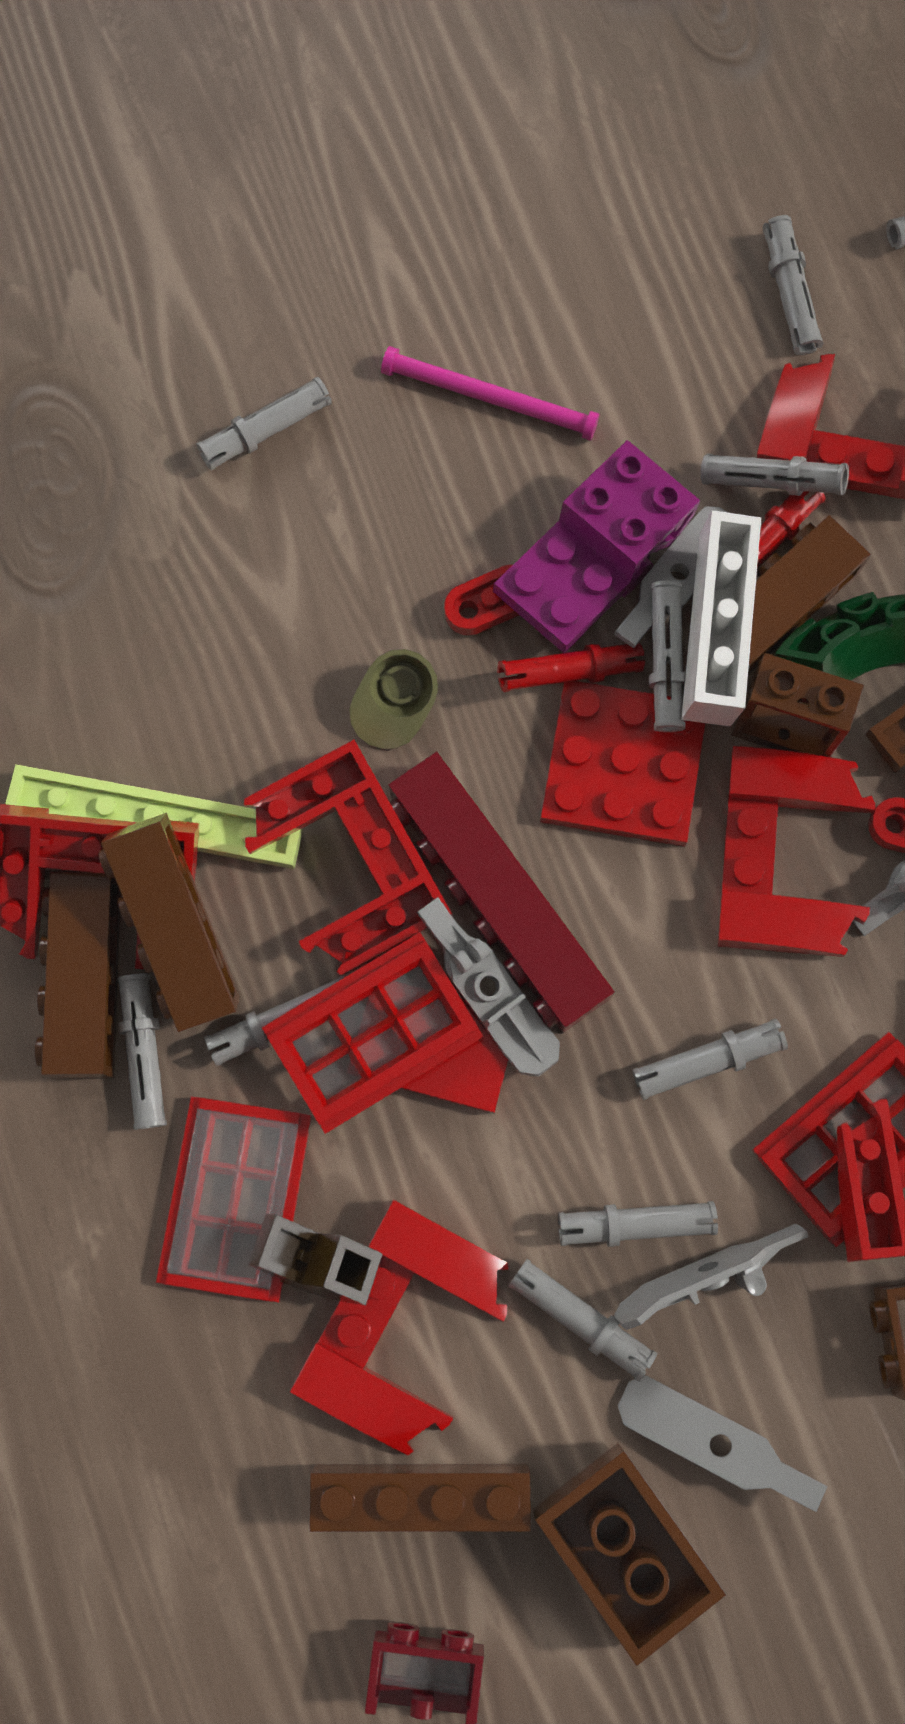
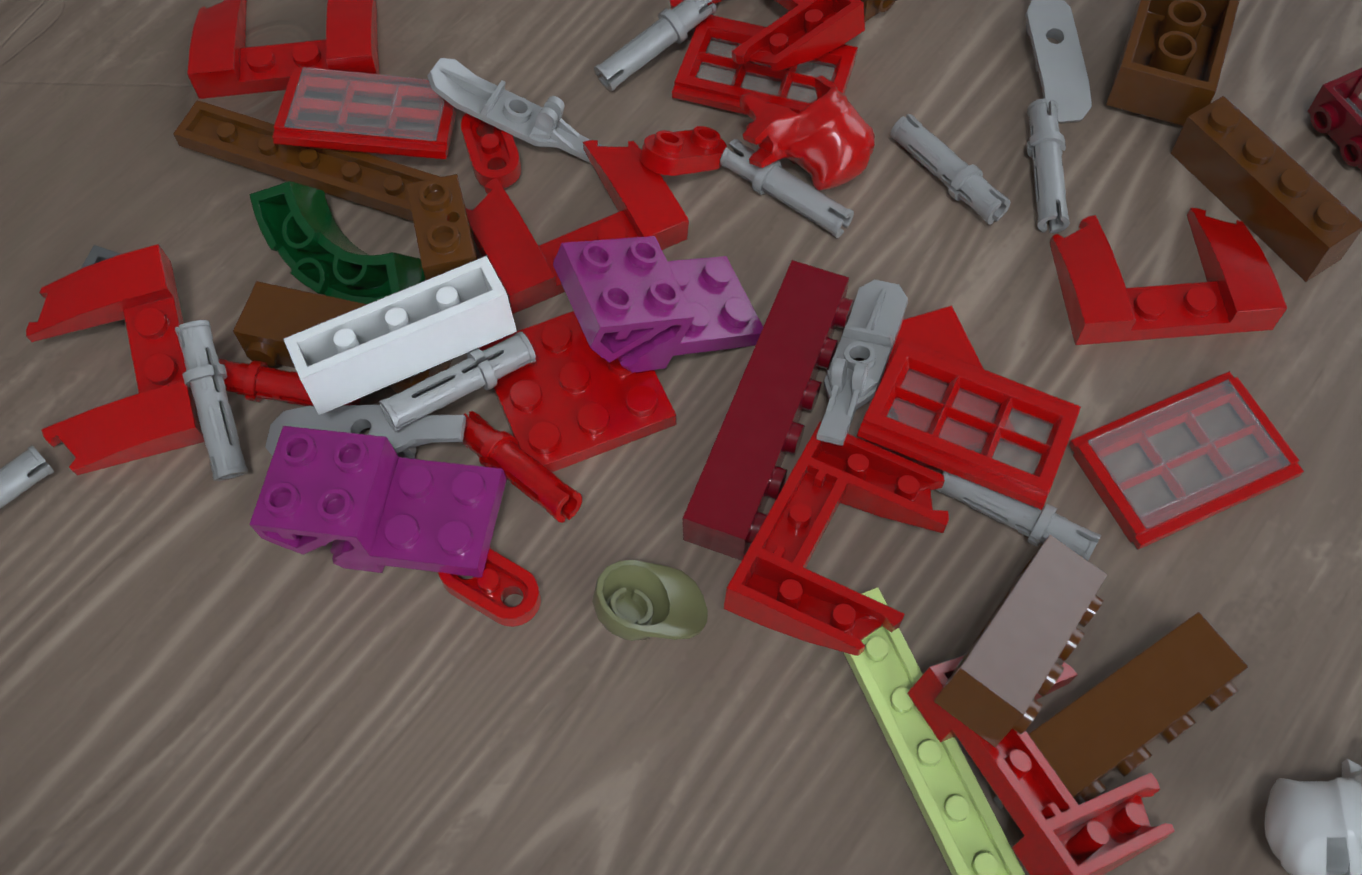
camera: 125 degrees left, 15 degrees down
light grey pin [117,973,167,1130] -> none
dark brown brick [248,1214,383,1305] -> none
dark pink bar [381,346,600,441] -> none
light grey piece [613,1223,809,1330] -> none
none -> magenta piece [553,236,763,373]
none -> red plate [640,126,727,176]
none -> red piece [740,75,875,191]

